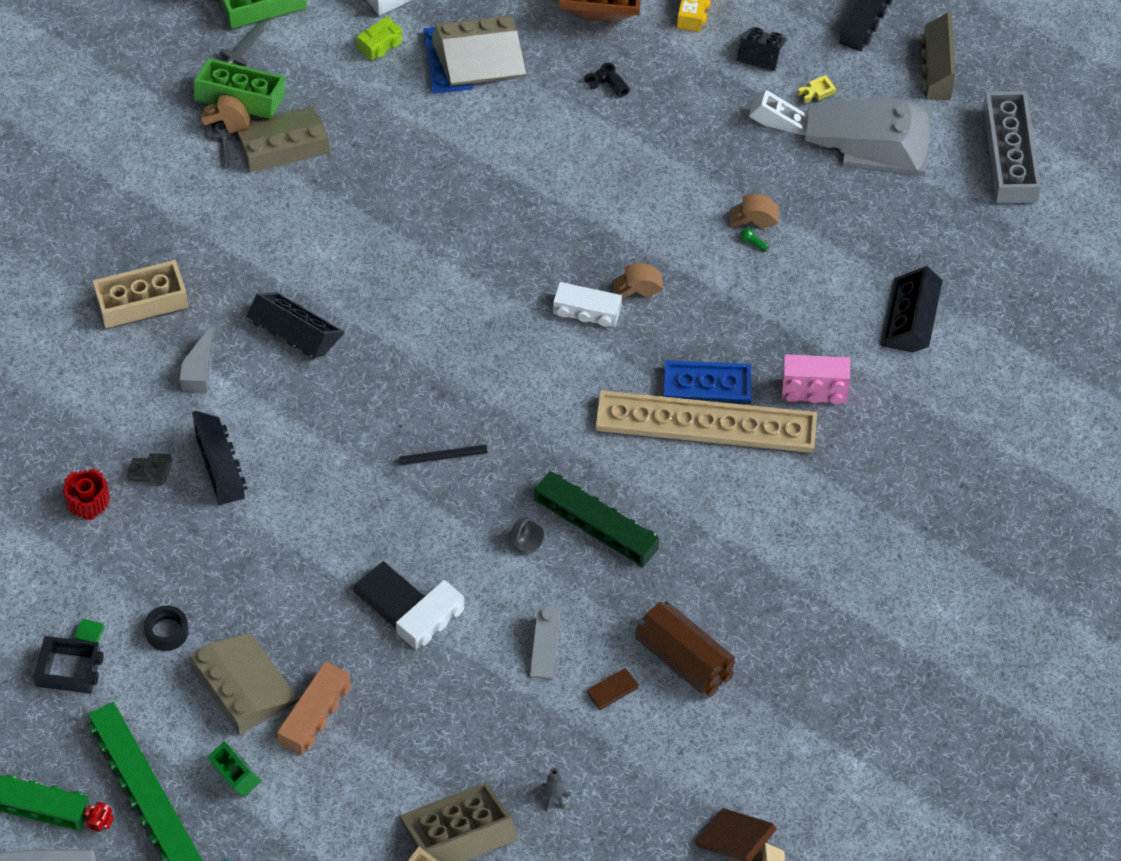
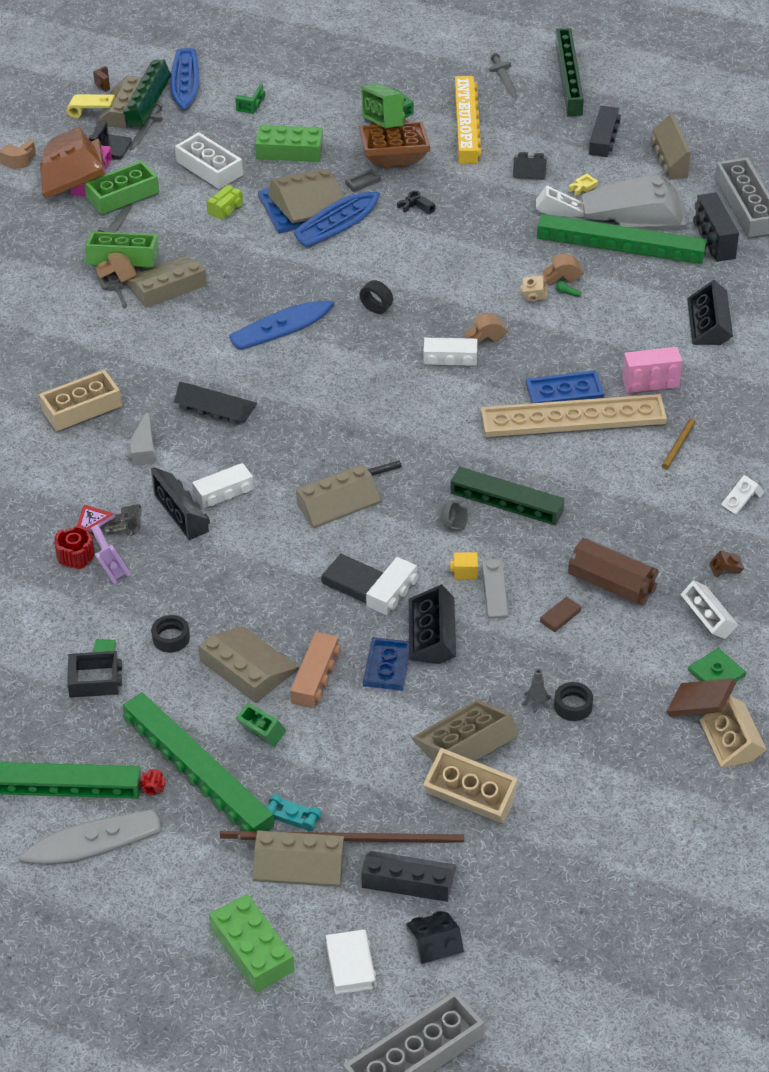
camera: 10 degrees left, 10 degrees down
none -> lavender piece [78,505,131,585]
none -> white brick [192,463,254,509]
none -> blue piece [229,301,334,350]
none -> blue piece [293,192,380,247]
none -> dark tan slope [296,464,381,528]
none -> dark grey tile [345,169,381,192]
none -> black tyre [359,280,394,314]
none -> clear blue tile [363,637,409,691]
none -> black slope [408,584,456,664]
none -> yellow brick [450,552,478,579]
none -> tan brick [520,275,547,302]
none -> green brick [537,214,707,264]
none -> black tyre [554,682,593,721]
none -> pearl gold bar [662,418,695,470]
none -> white brick [680,580,738,639]
none -> green plate [688,648,746,682]
none -> black brick [693,192,739,262]
none -> reddish brown bracket [710,550,744,577]
none -> white bracket [722,475,764,515]

